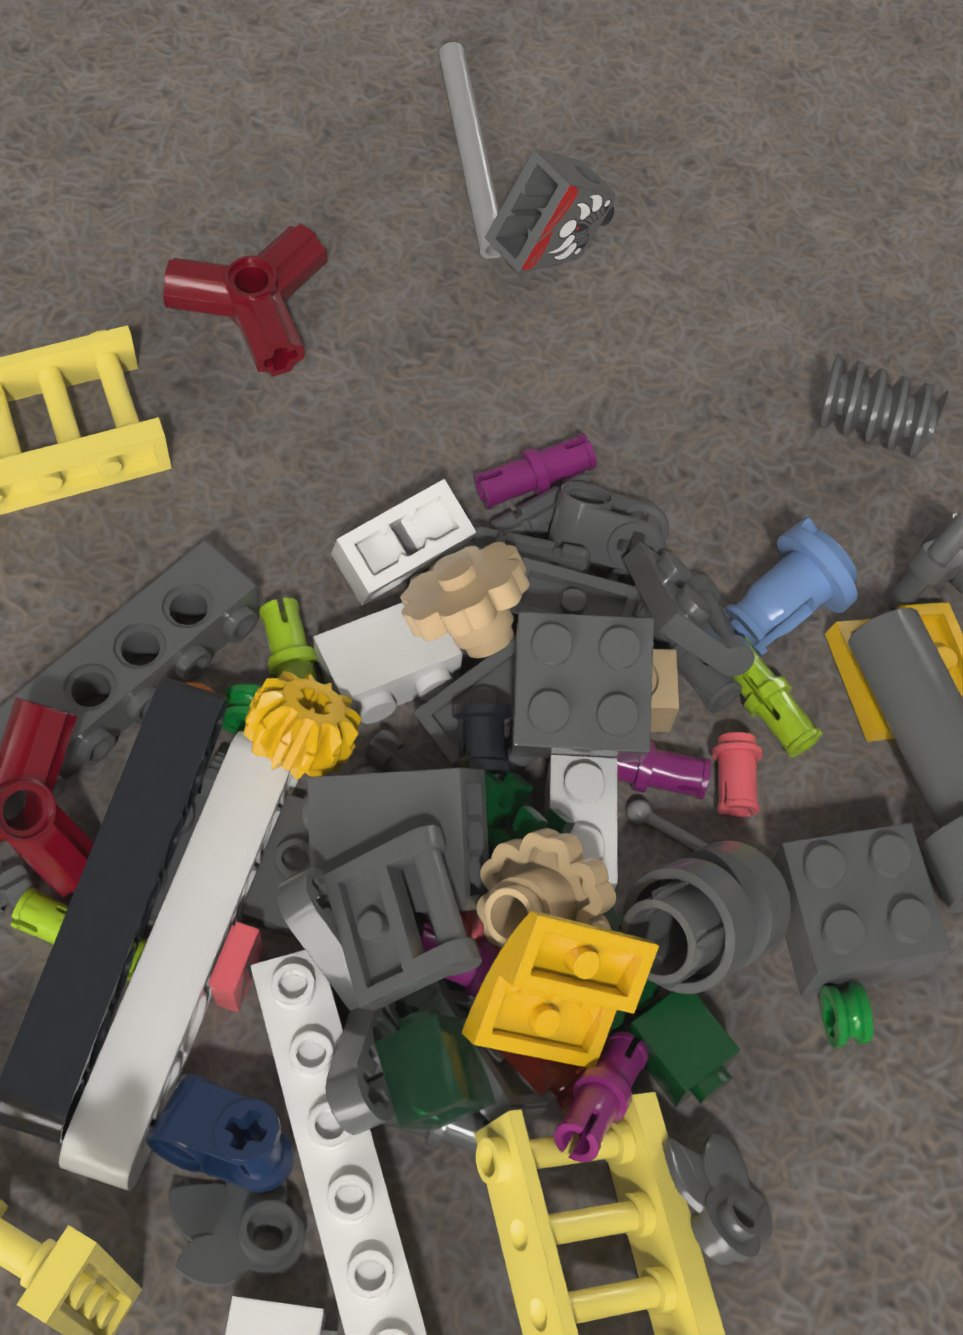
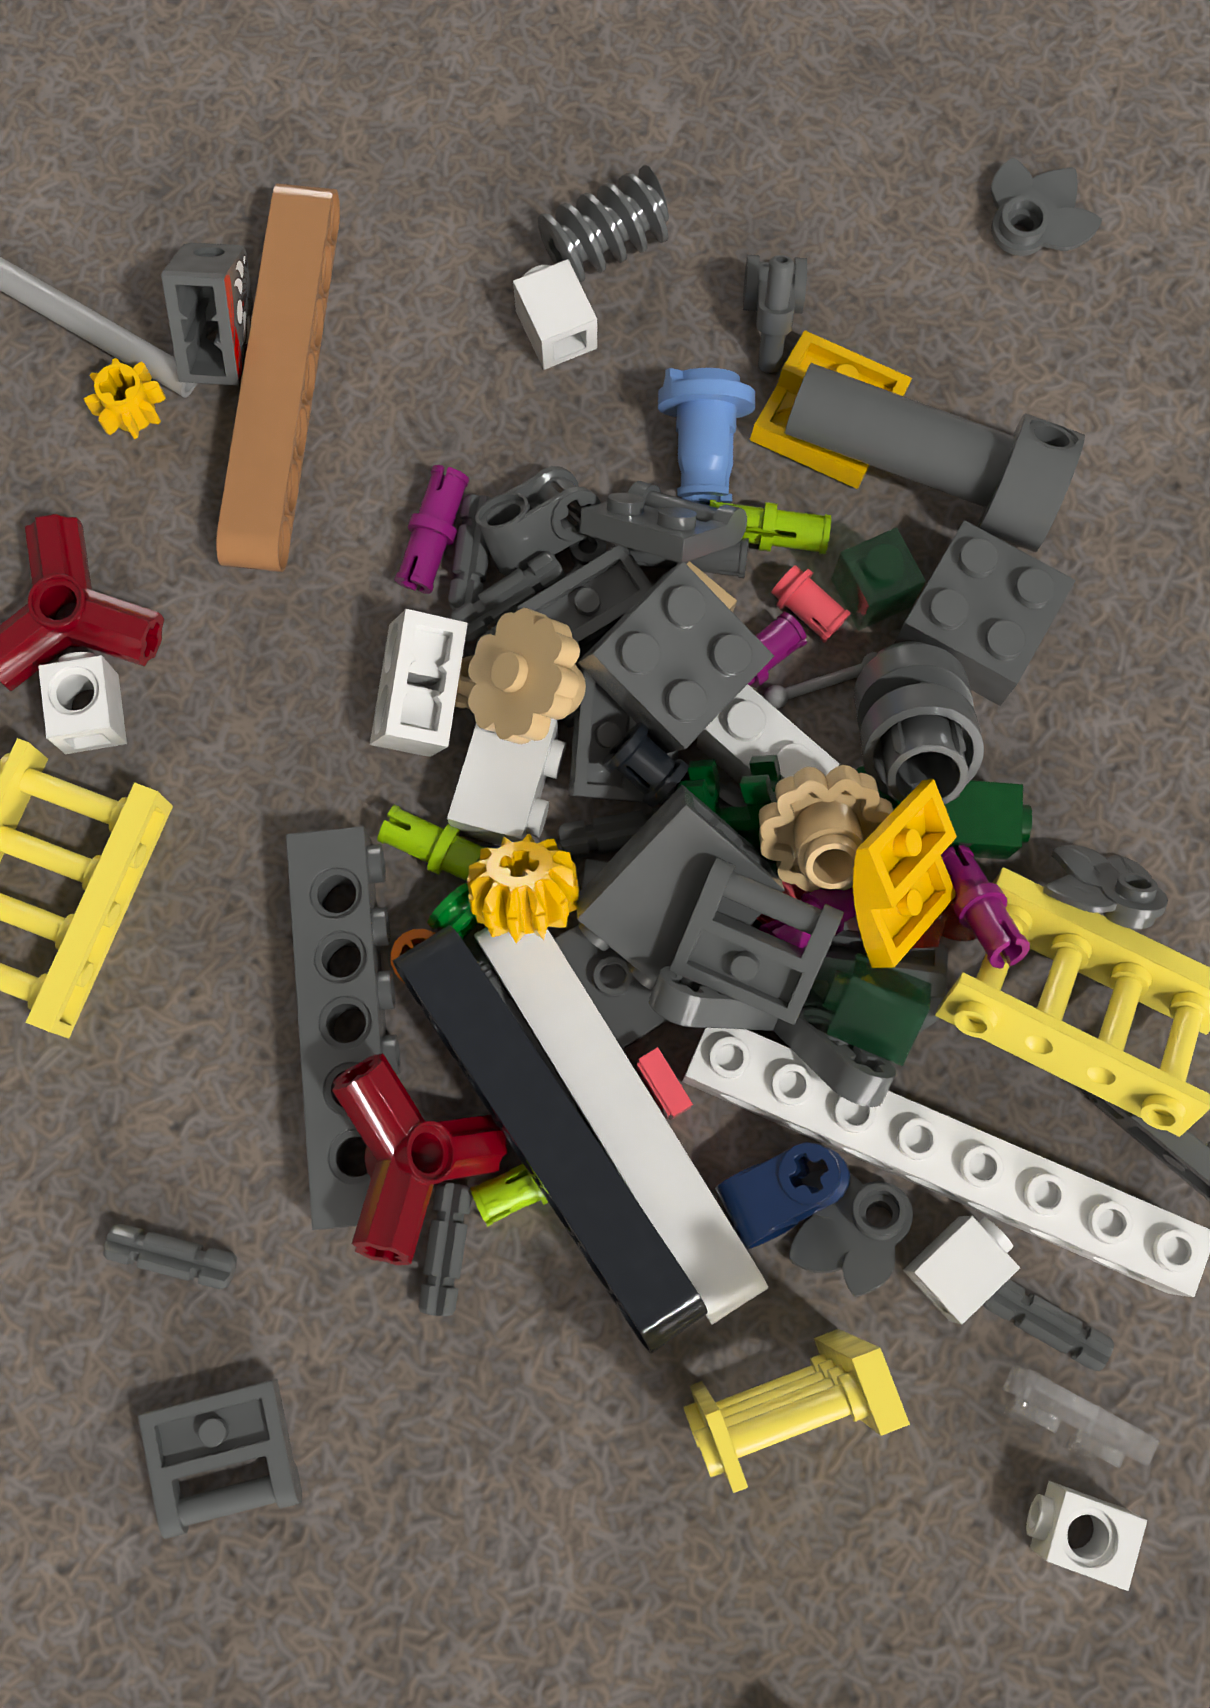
camera: 45 degrees left, 15 degrees up
green bush [820,981,873,1049] -> none
none -> white brick [38,652,127,754]
none -> yellow gear [84,358,166,439]
none -> medium nougat beam [216,184,340,572]
none -> white brick [513,259,597,370]
none -> clear green brick [831,527,925,631]

